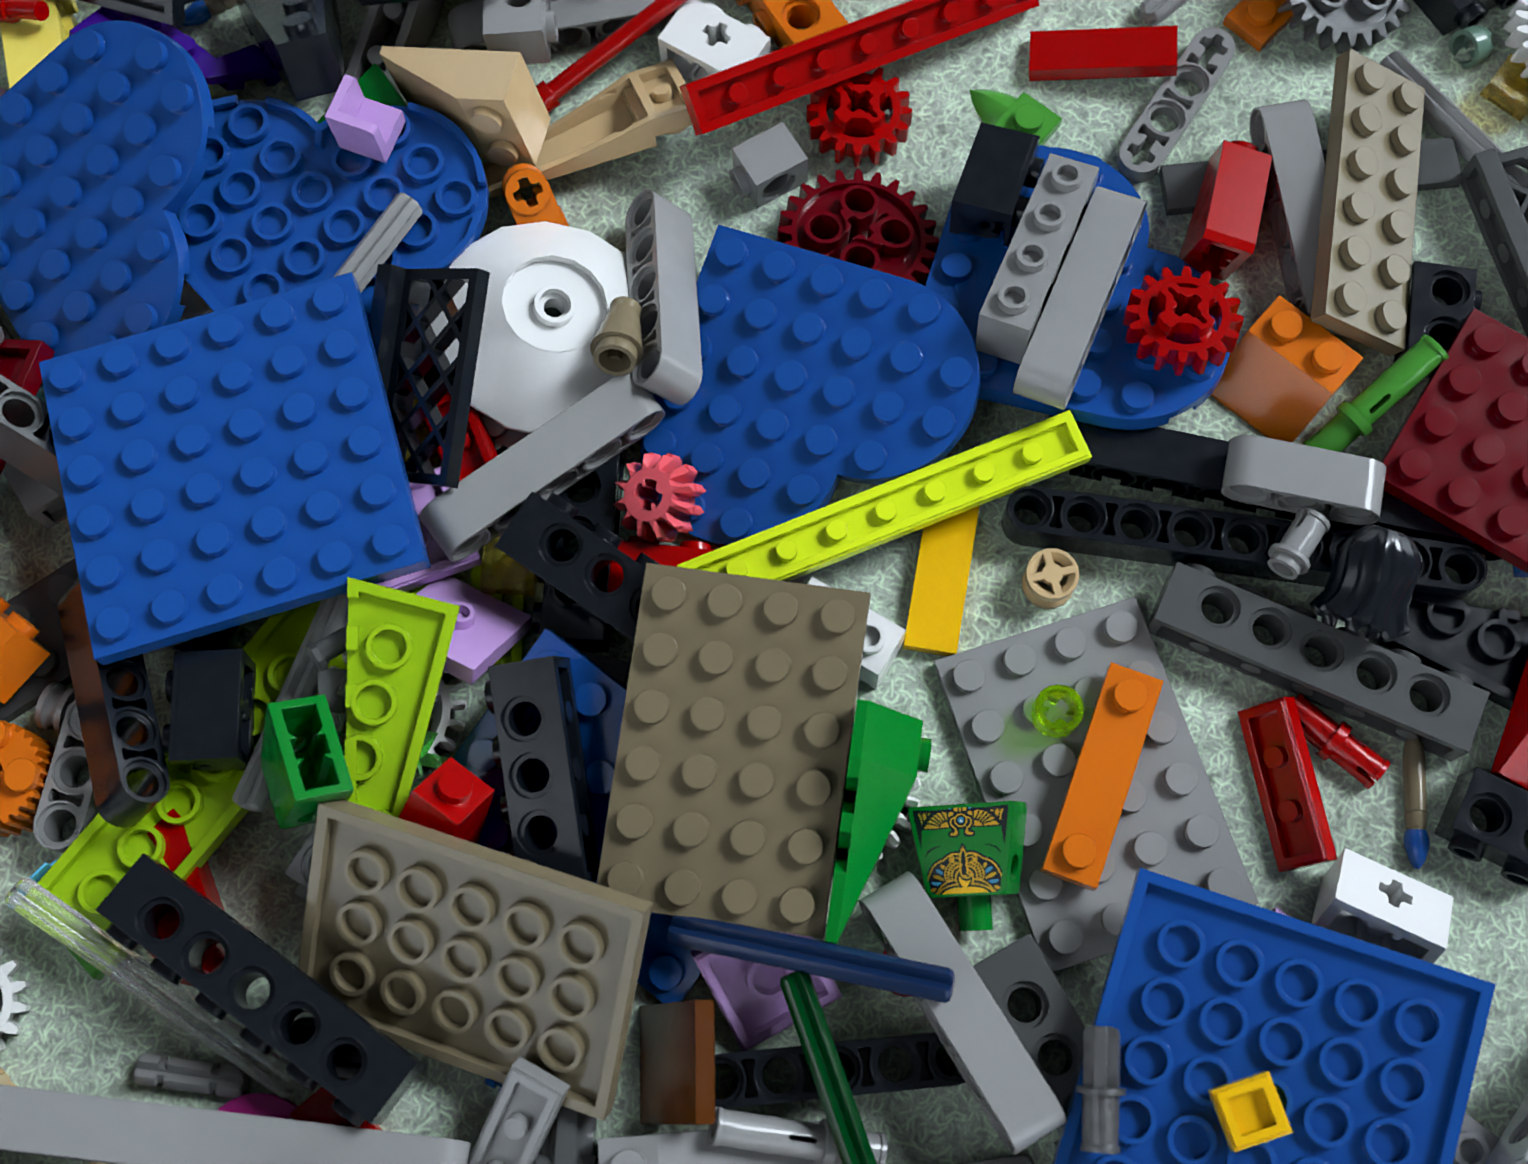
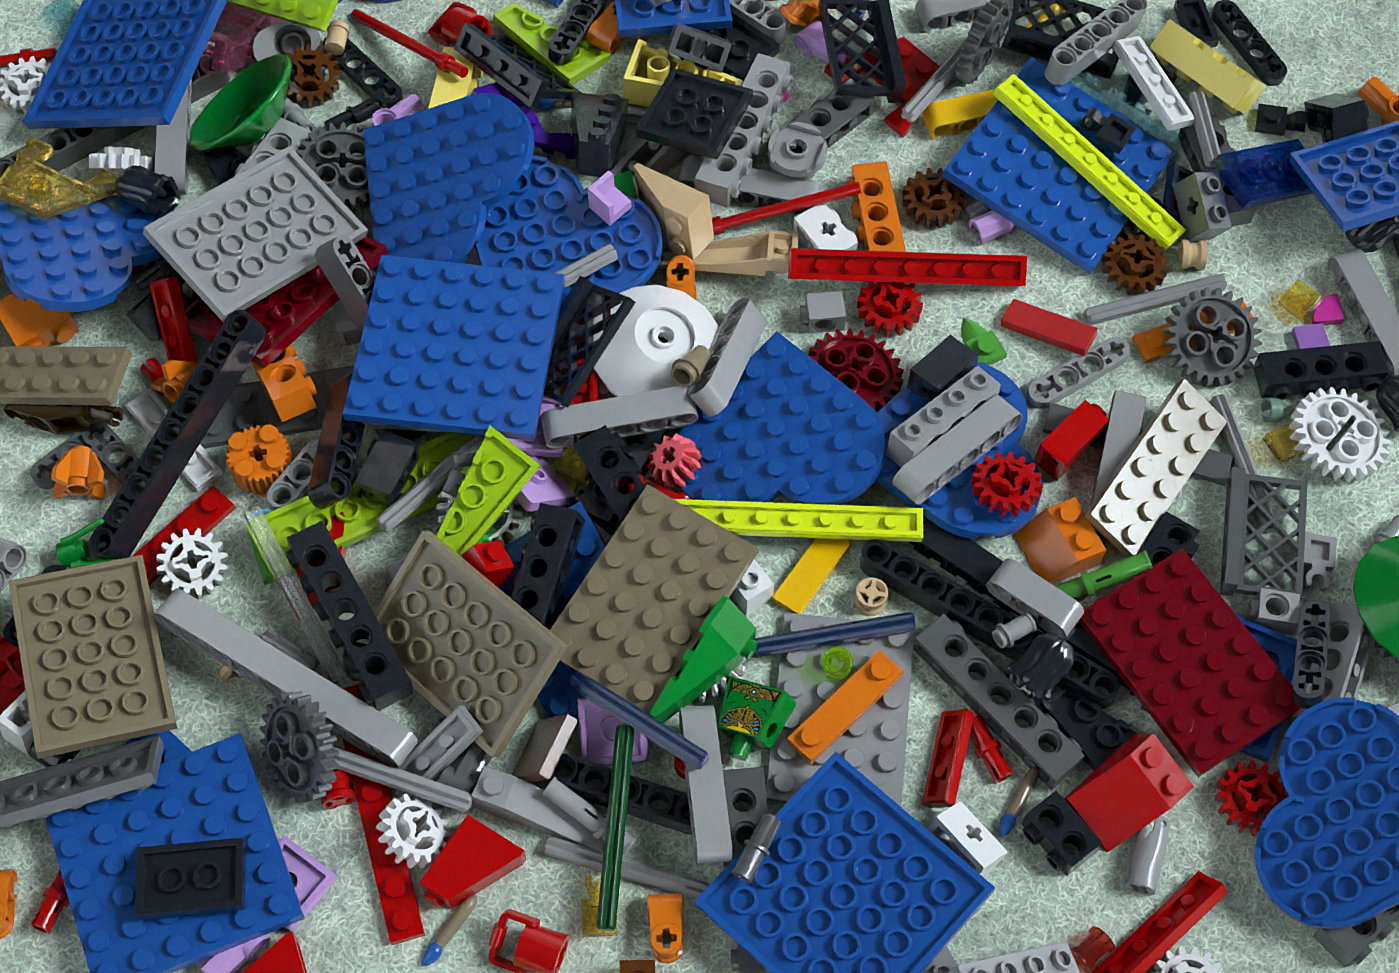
camera: 20 degrees right, 10 degrees down
light grey bush [34,682,75,733] -> none
green torso [260,694,354,829] -> none
yellow tile [1207,1071,1293,1152] -> none
none -> dark blue axle [755,612,916,657]

